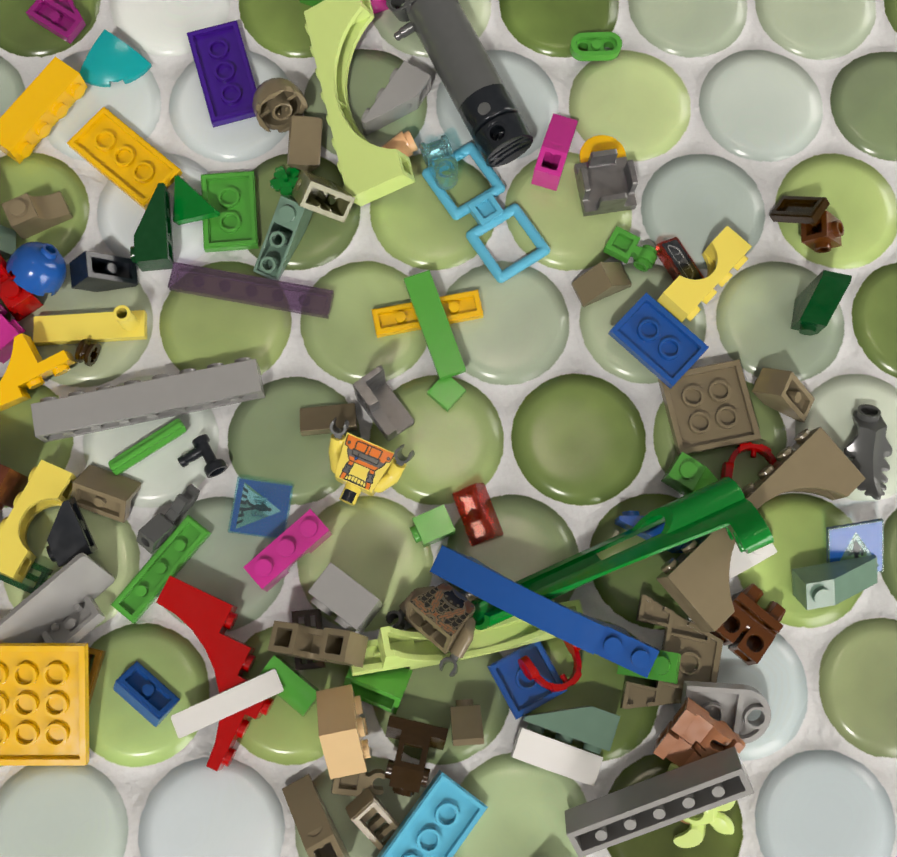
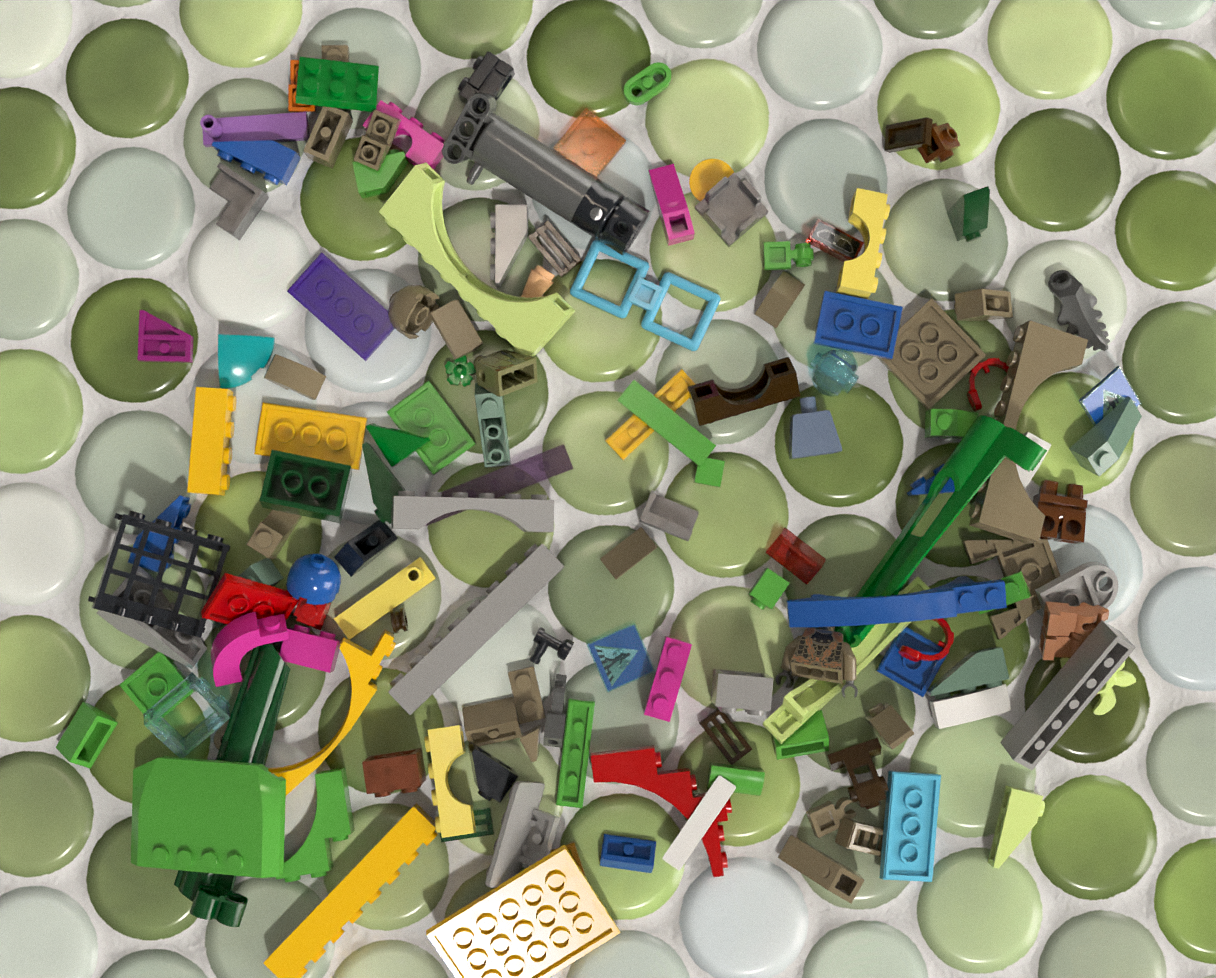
camera: 25 degrees left, 10 degrees up
bright green axle [108,418,187,475] -> none
dark tan arch [268,620,369,668] -> none
tan brick [316,684,371,779] -> none
torso [328,417,415,506] -> none
clear light blue piece [420,135,458,190] -> none
none -> dark green brick [259,450,352,524]
none -> dark tan slope [264,354,326,400]
none -> light grey arch [391,491,554,533]
none -> dark tan plate [508,666,546,724]
none -> dark tan slope [520,725,541,762]
none -> tile [528,220,581,278]
none -> clear orange tile [553,108,626,178]
none -> dark brown arch [688,357,800,426]
none -> sand blue torso [789,397,842,459]
none -> clear light blue plant [810,349,859,397]

